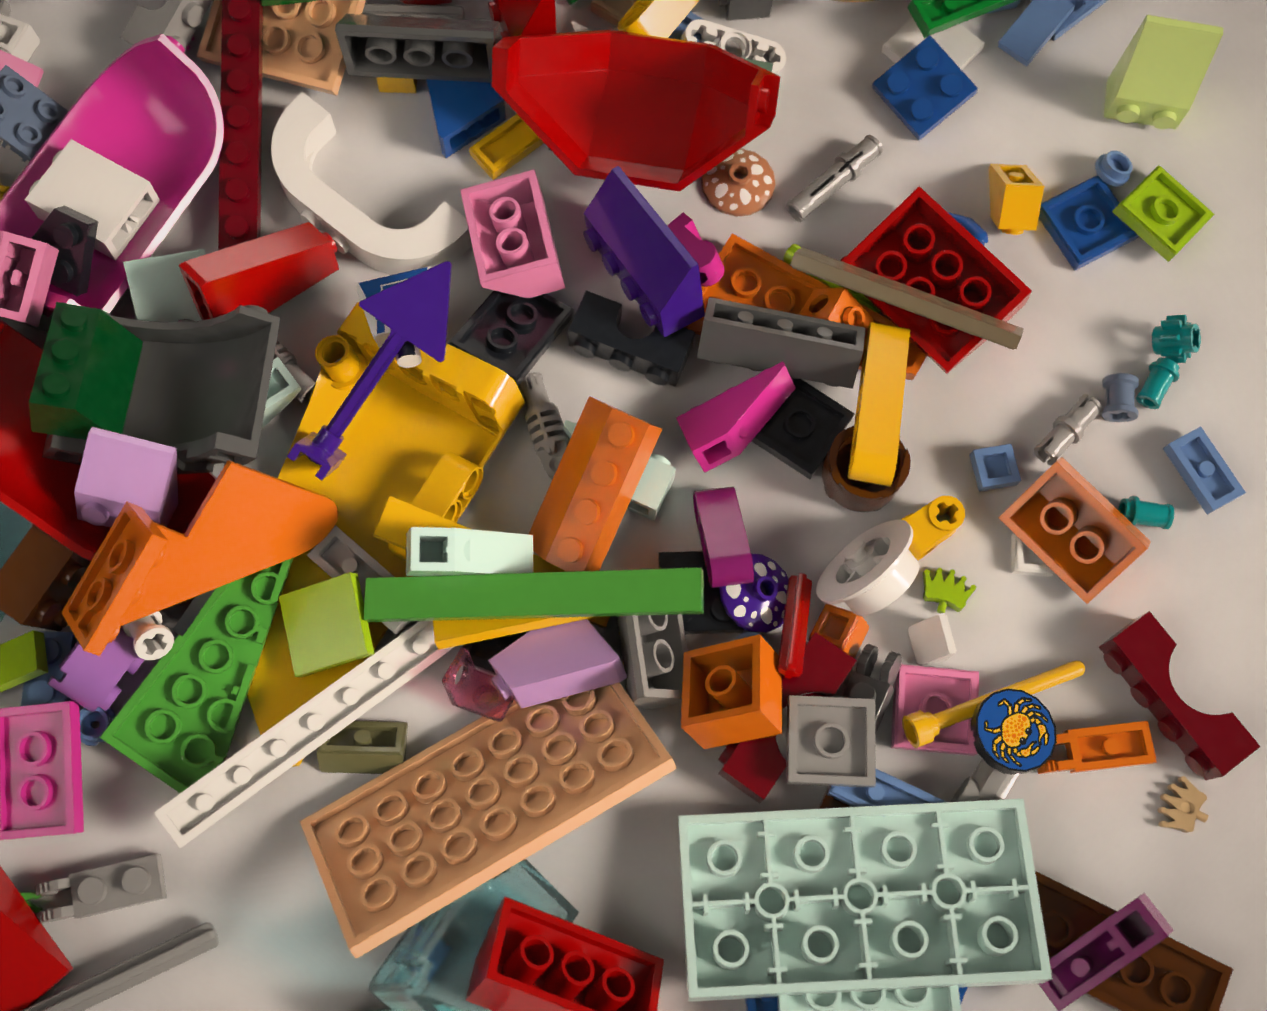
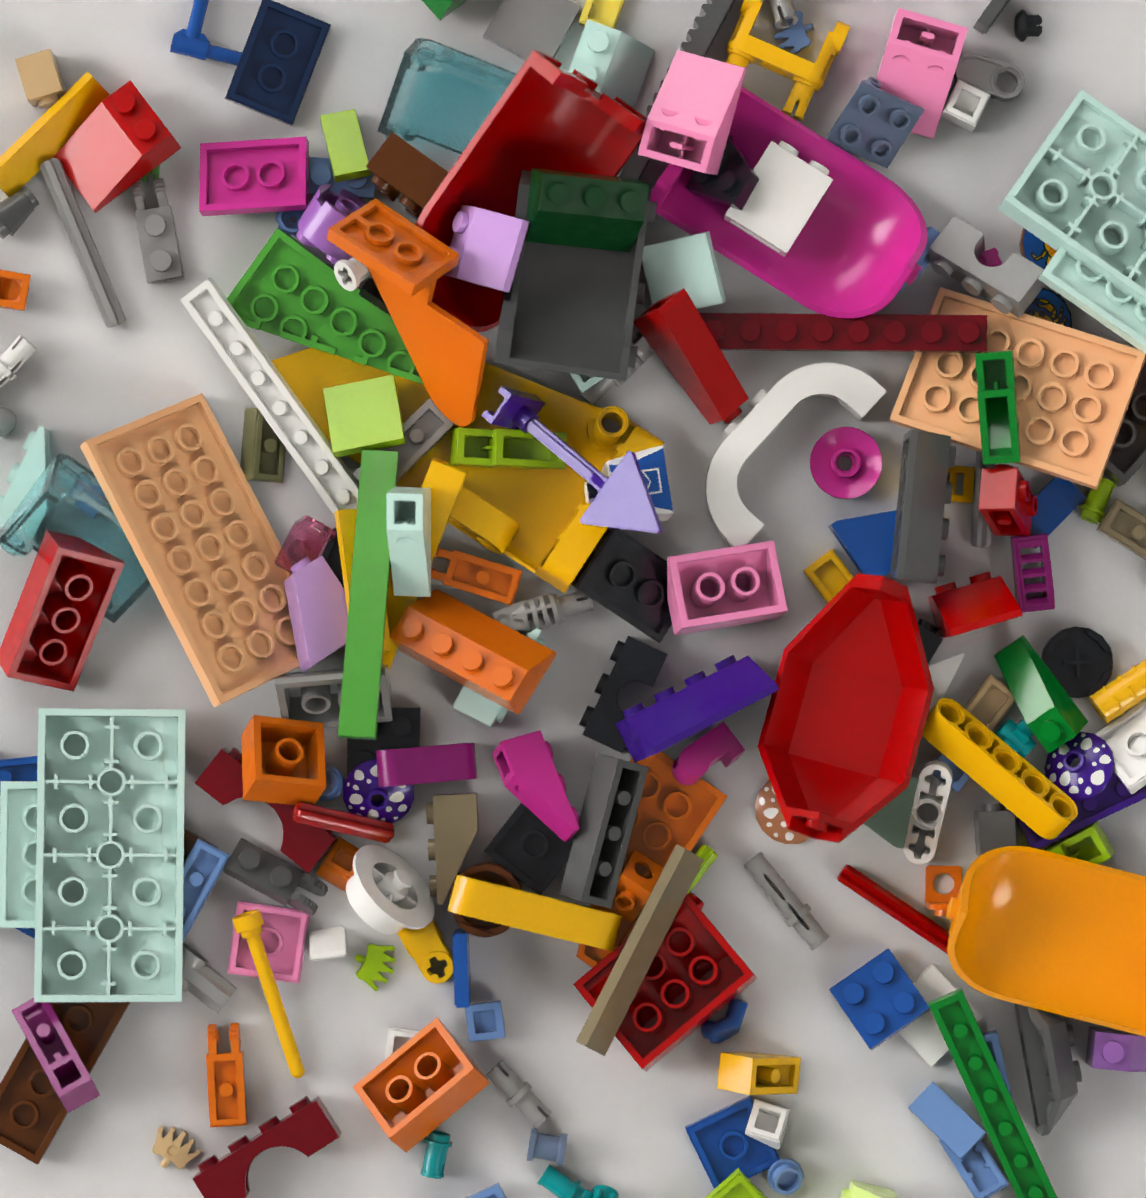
camera: 95 degrees right, 15 degrees up
light grey plate [786,695,876,788] -> none
tile [971,689,1057,775] -> none
none -> dark tan slope [426,793,479,905]
none -> orange hinge [431,548,523,605]
none -> lime slope [450,427,567,469]
none -> blue tile [452,929,471,1008]
none -> white slope [745,1099,790,1150]
none -> dark pink dish [810,427,882,499]
none -> red axle [837,865,949,954]
none -> orange bracket [925,865,962,916]

